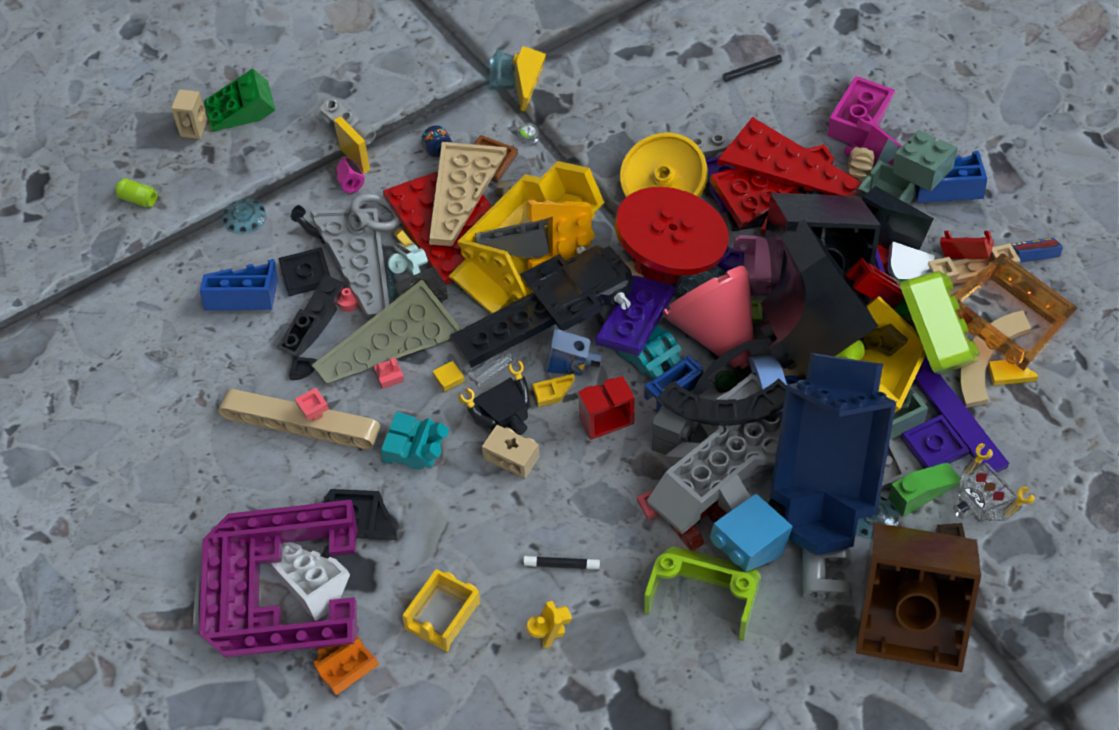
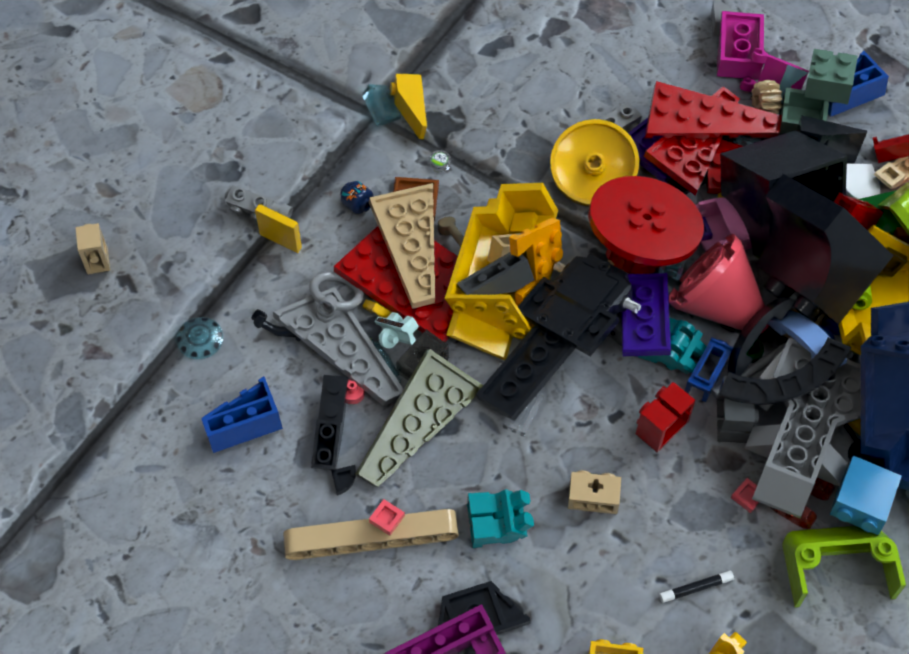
camera: 25 degrees left, 5 degrees up
lime head [115,178,157,208] -> none
green slope [204,68,276,132] -> none
black tile [278,247,330,297] -> none
dark pink rock [336,157,365,194] -> none
coral tile [374,358,404,389] -> none
yellow tile [433,361,465,392] -> none
torso [458,361,531,435] -> none
yellow tile [532,374,575,407] -> none
sand blue torso [545,329,602,376] -> none
black bar [723,54,782,82] -> none

